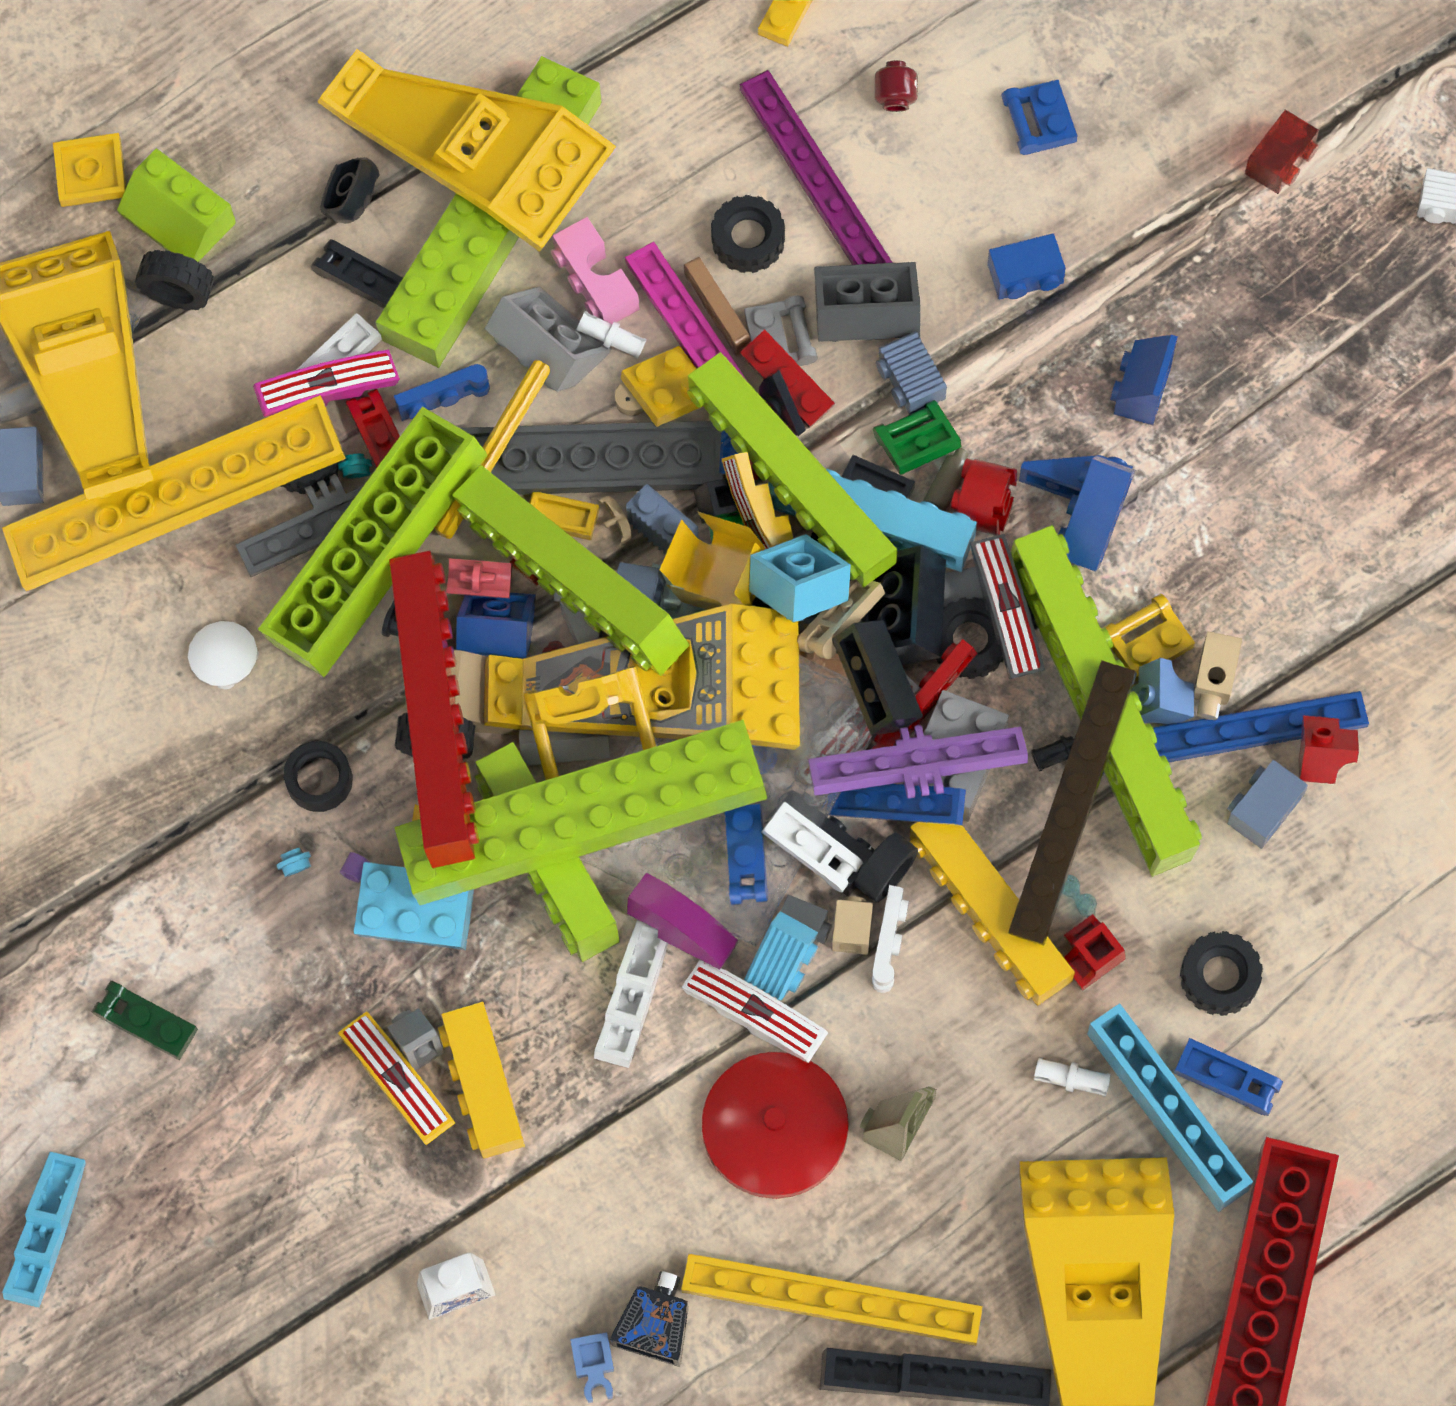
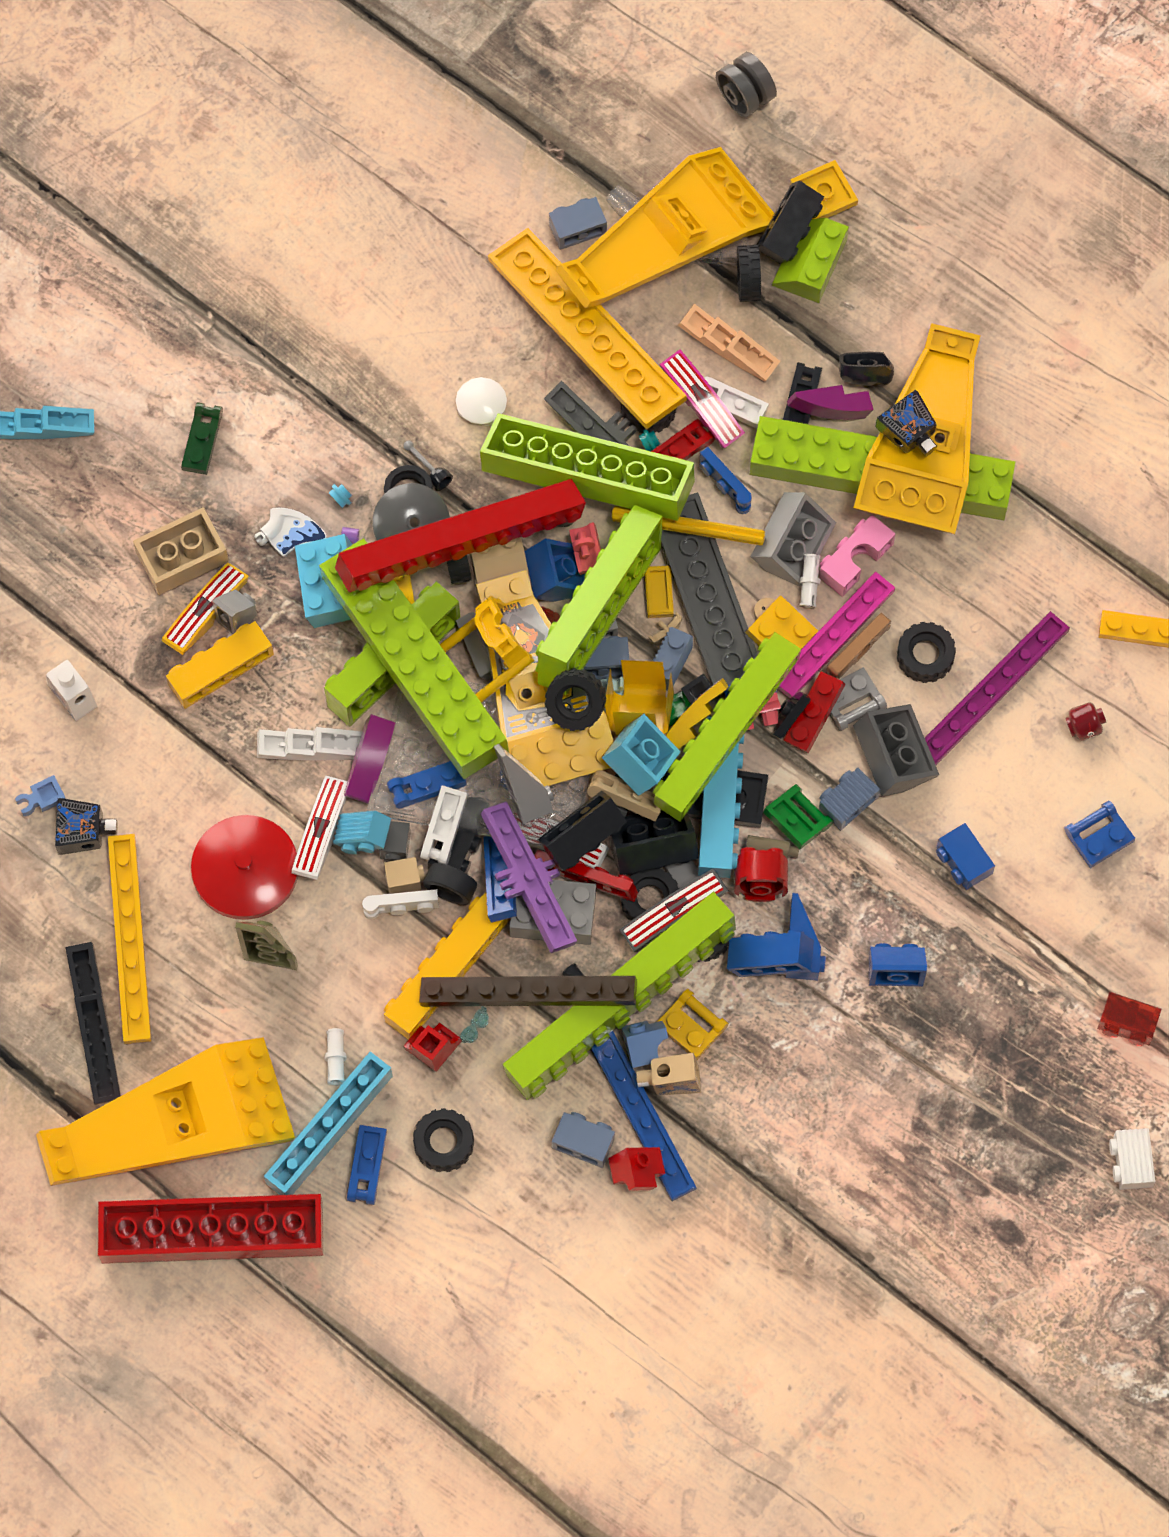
camera: 70 degrees right, 0 degrees up
none -> tan brick [133,507,229,595]
none -> white arm [254,508,326,558]
none -> dark grey dish [372,483,450,540]
none -> hinge [403,440,453,490]
none -> light grey slope [494,744,554,824]
none -> black tyre [544,668,607,731]
none -> light nougat slope [678,304,780,382]
none -> black brick [757,180,824,264]
none -> magenta slope [787,385,874,420]
none -> torso [875,389,937,456]

